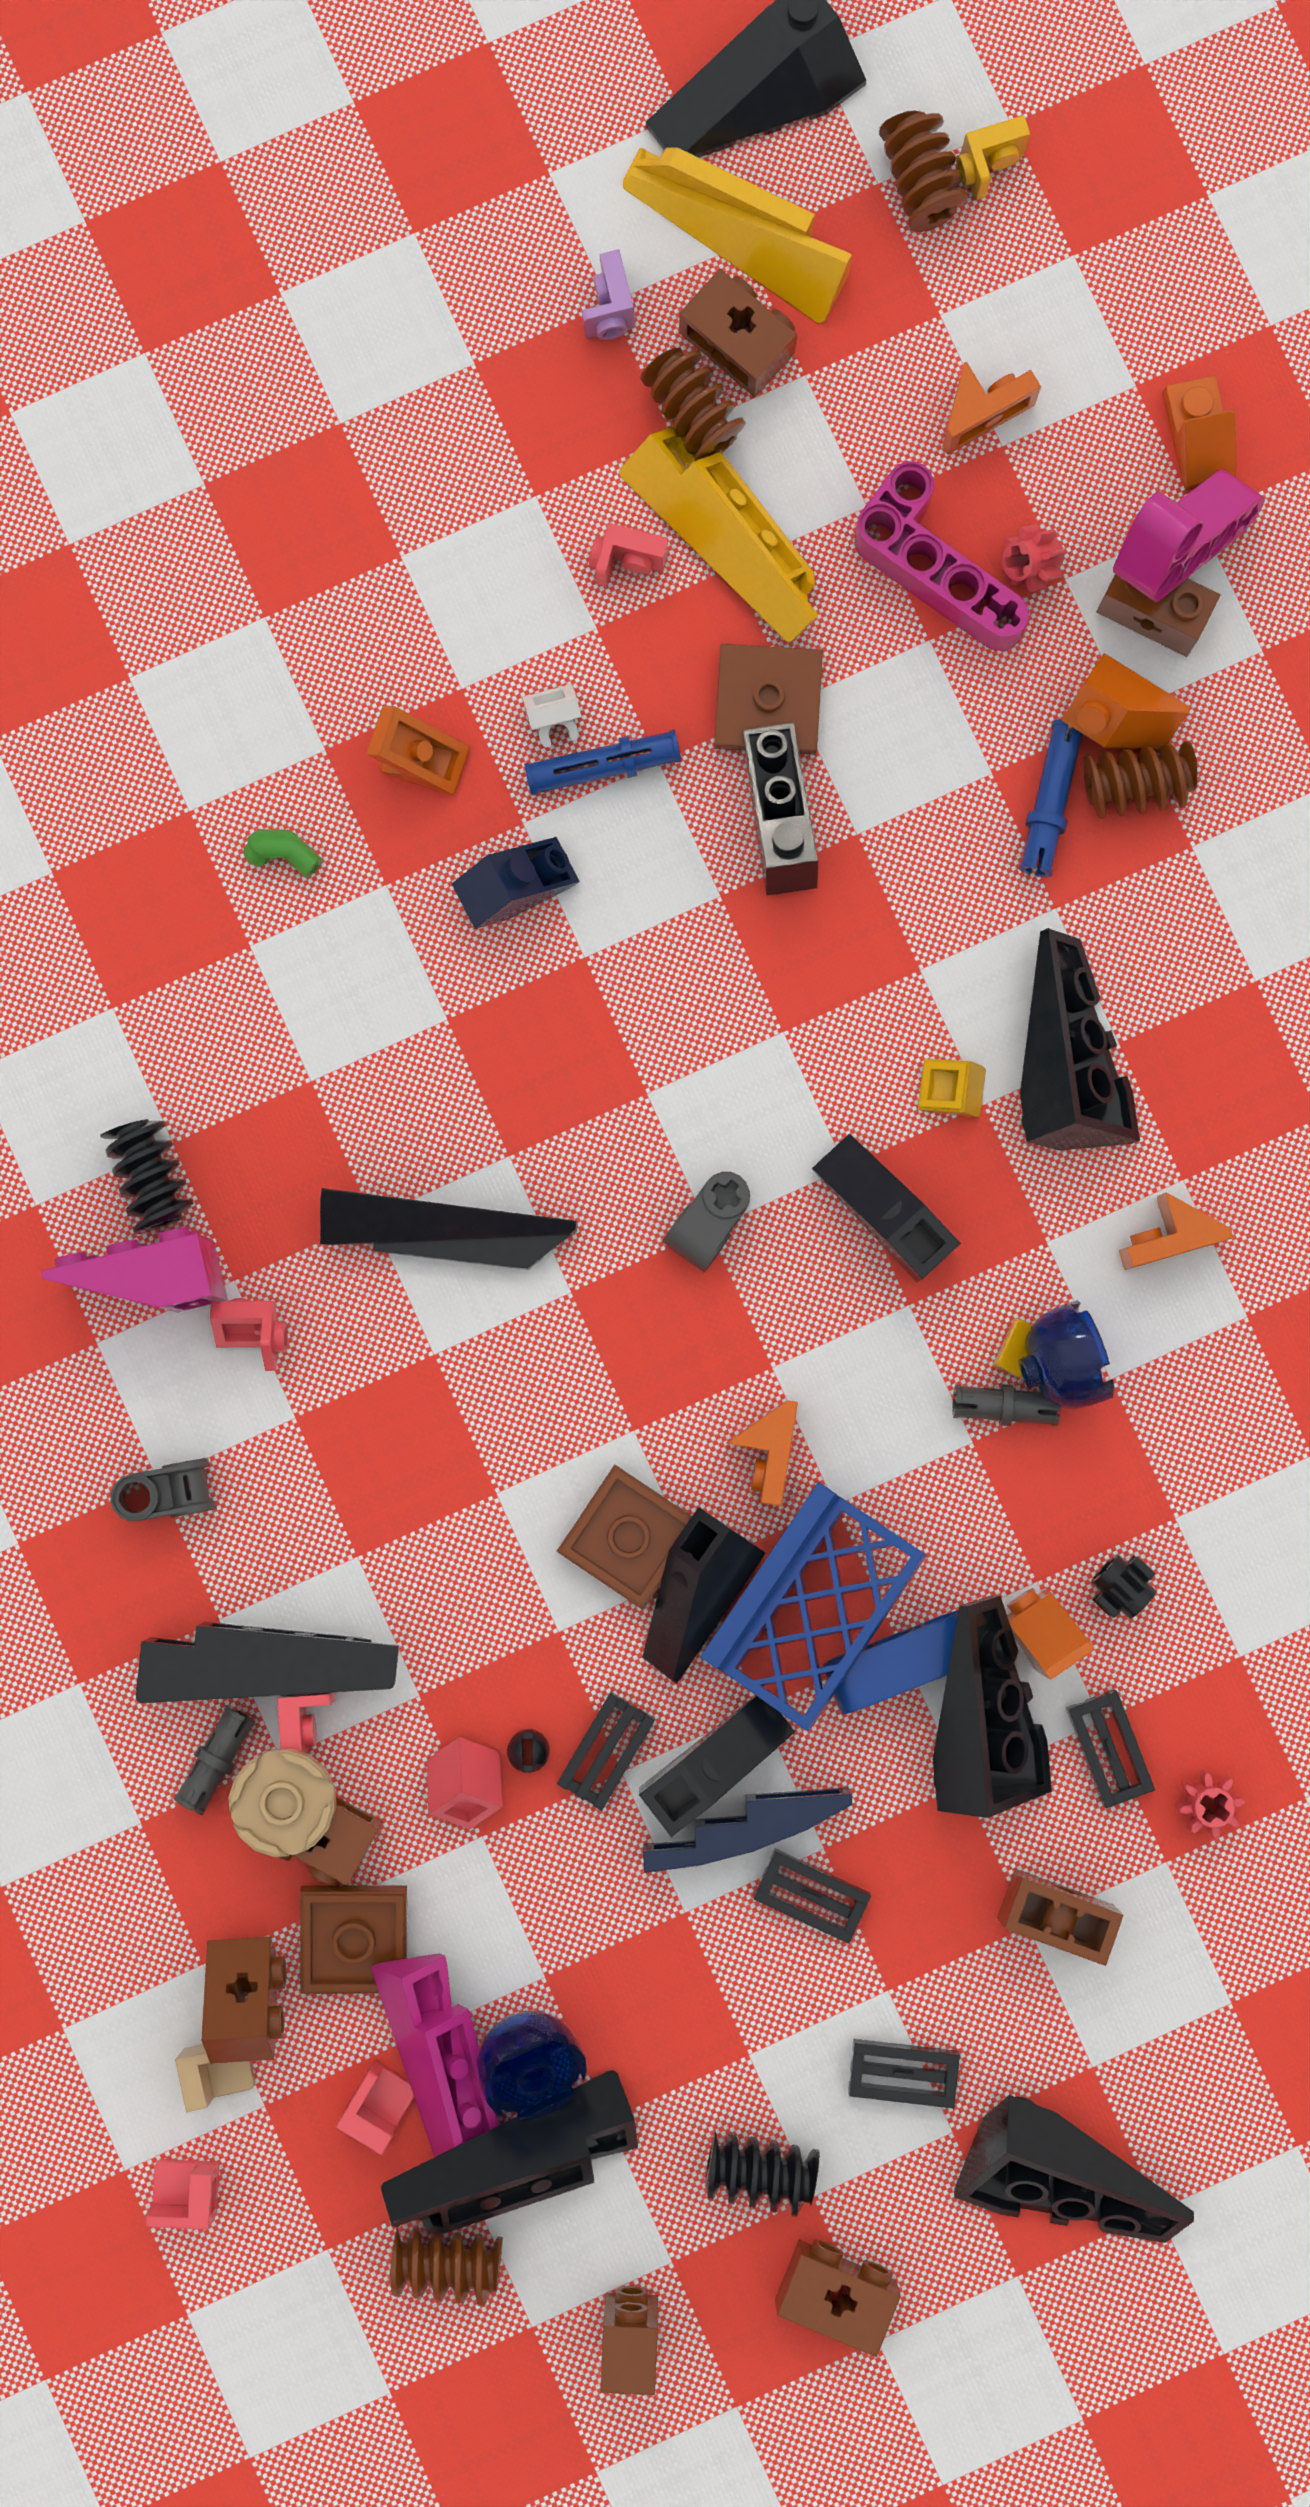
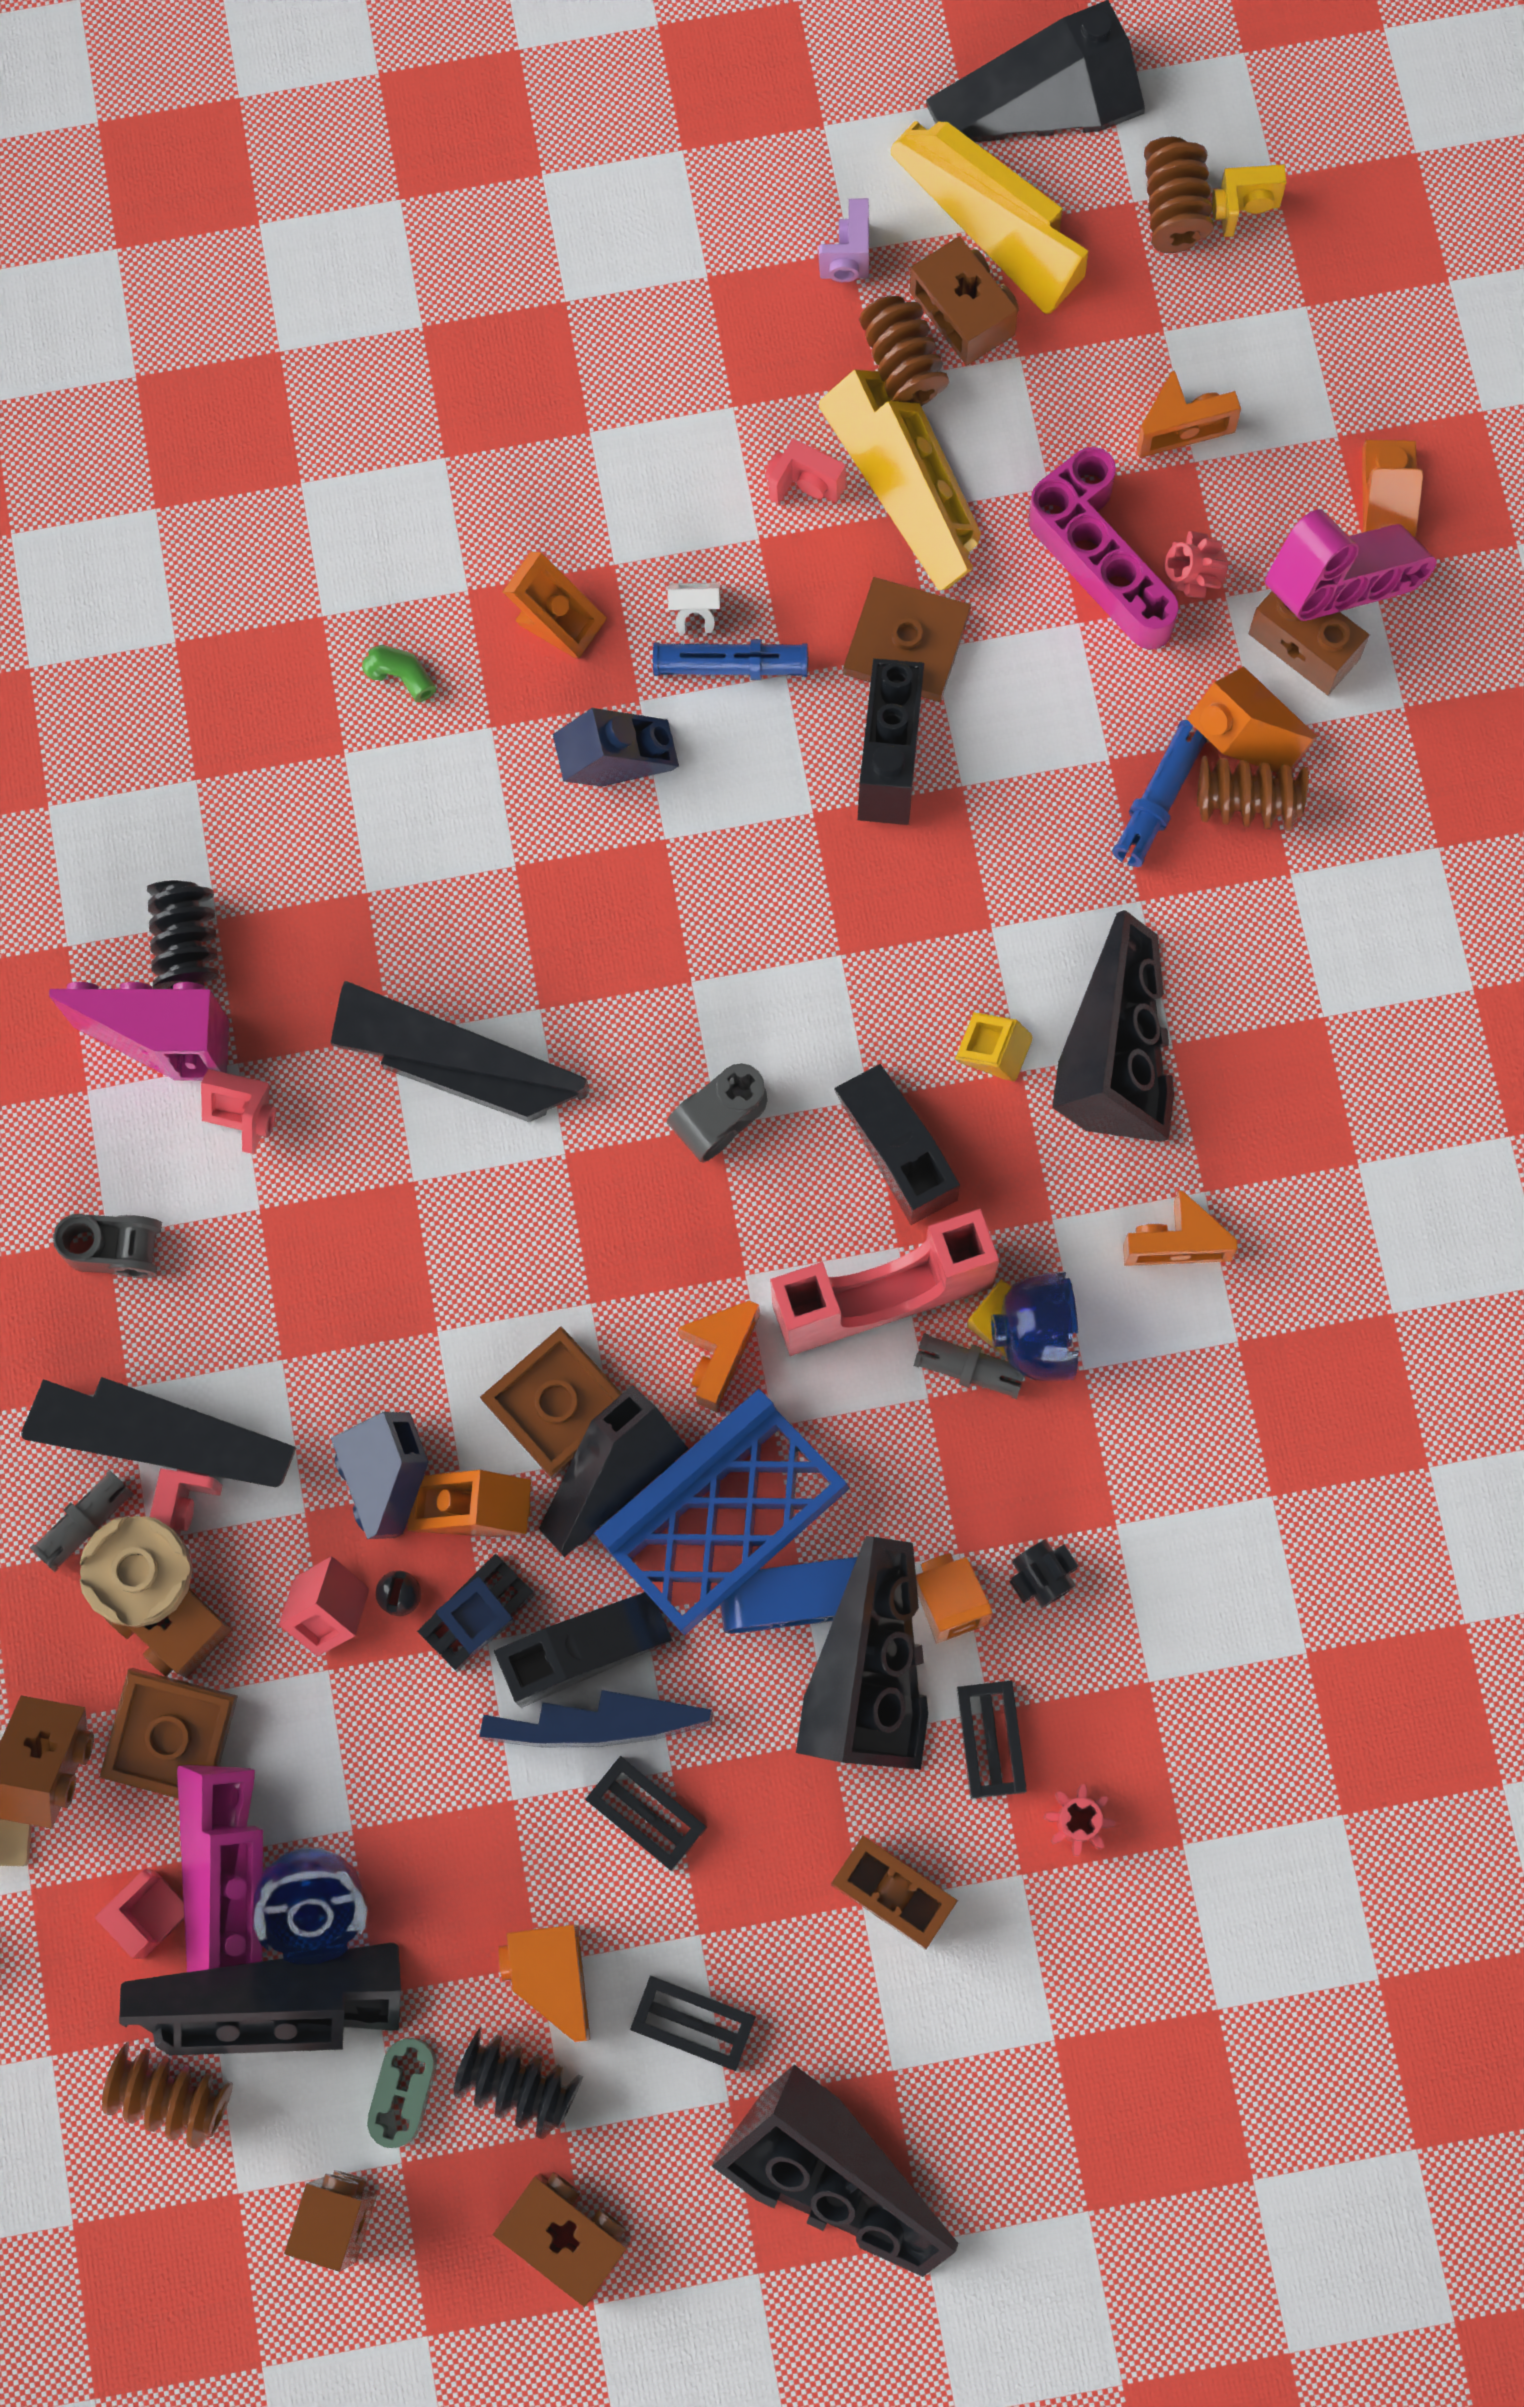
camera: 15 degrees right, 10 degrees down
none -> slope [331,1412,429,1539]
none -> sand green beam [367,2038,437,2148]
none -> orange slope [407,1470,531,1537]
none -> dark blue plate [435,1576,515,1656]
none -> orange slope [498,1924,591,2042]
none -> coral arch [770,1209,999,1356]

